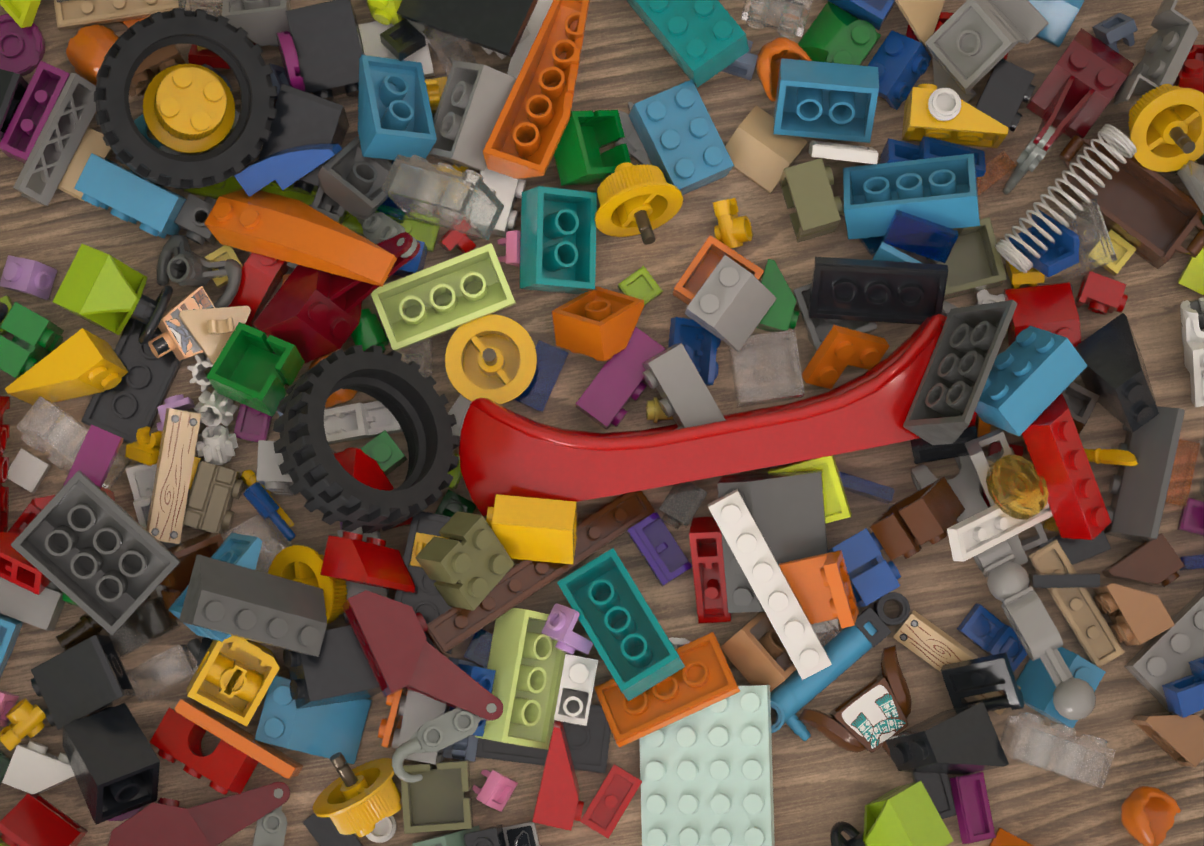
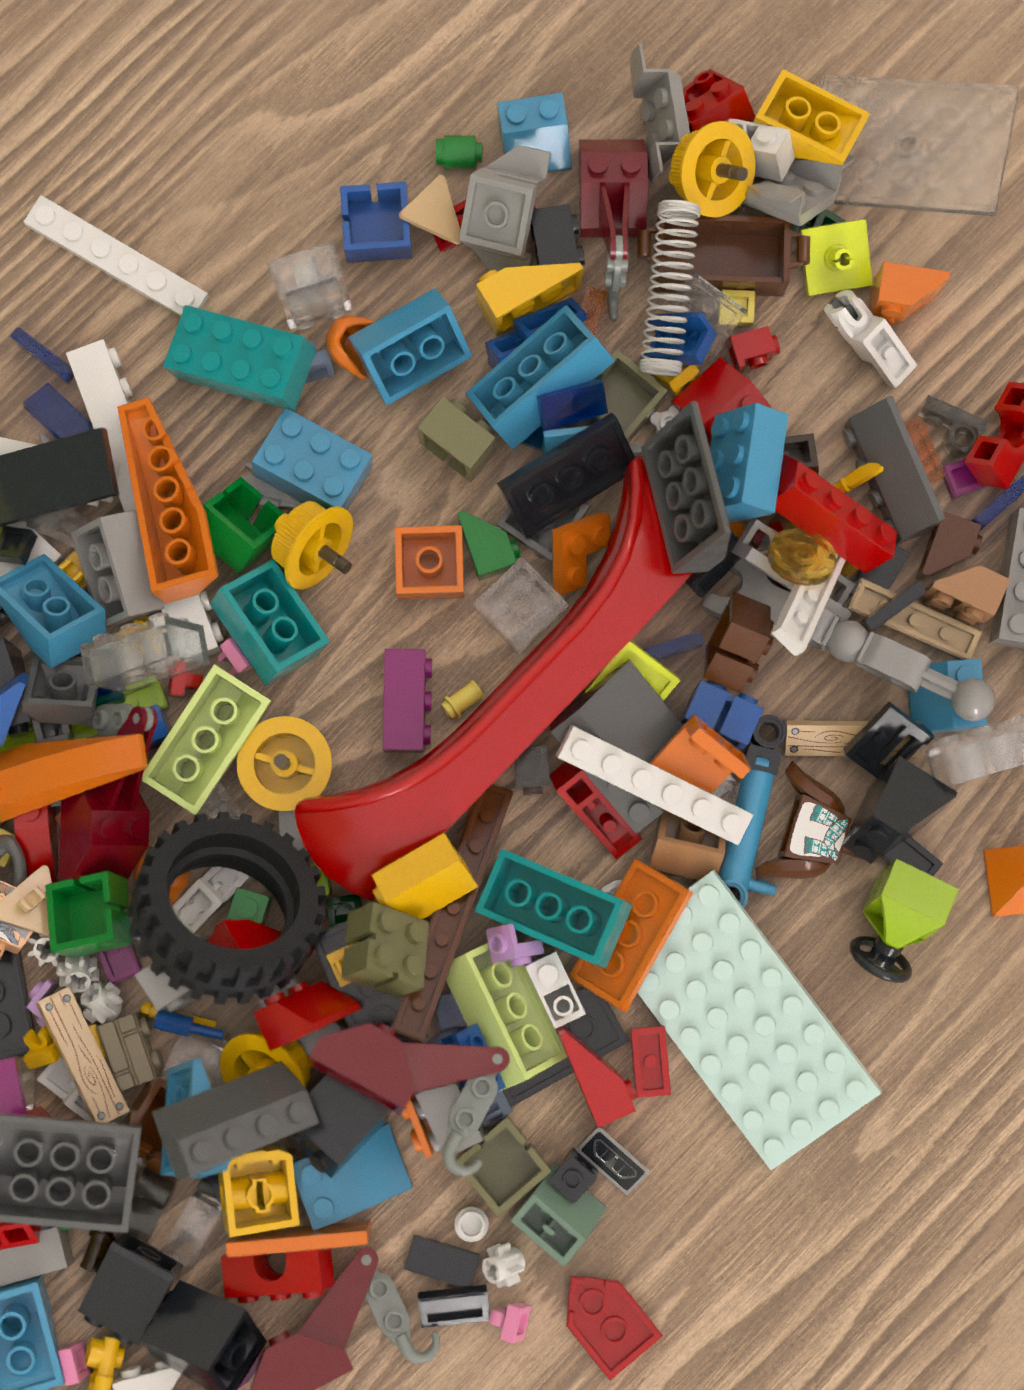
camera: 40 degrees left, 0 degrees up
yellow piece [313,752,402,837] -> none
green brick [350,308,389,354] -> none
bright pink tile [472,770,518,812] -> none
clear blue tile [514,340,569,413] -> none
orange slope [552,286,644,361] -> none
lime tile [618,266,663,306] -> none
hinge [627,512,692,587] -> none
light grey brick [642,343,725,430] -> none
blue bracket [668,317,721,386] -> none
light grey slope [685,255,777,352] -> none
yellow plate [712,198,753,248] -> none
tan slope [725,105,808,194] -> none
green slope [798,1,881,65] -> none
white tile [808,140,878,164] -> none
blue bracket [867,30,931,110] -> none
white plate [928,88,961,121] -> none
magenta tile [950,772,996,844] -> none
blue slope [957,603,1027,672] -> none
black slope [1074,313,1159,432] -> none
sand blue tile [1092,13,1138,53] -> none

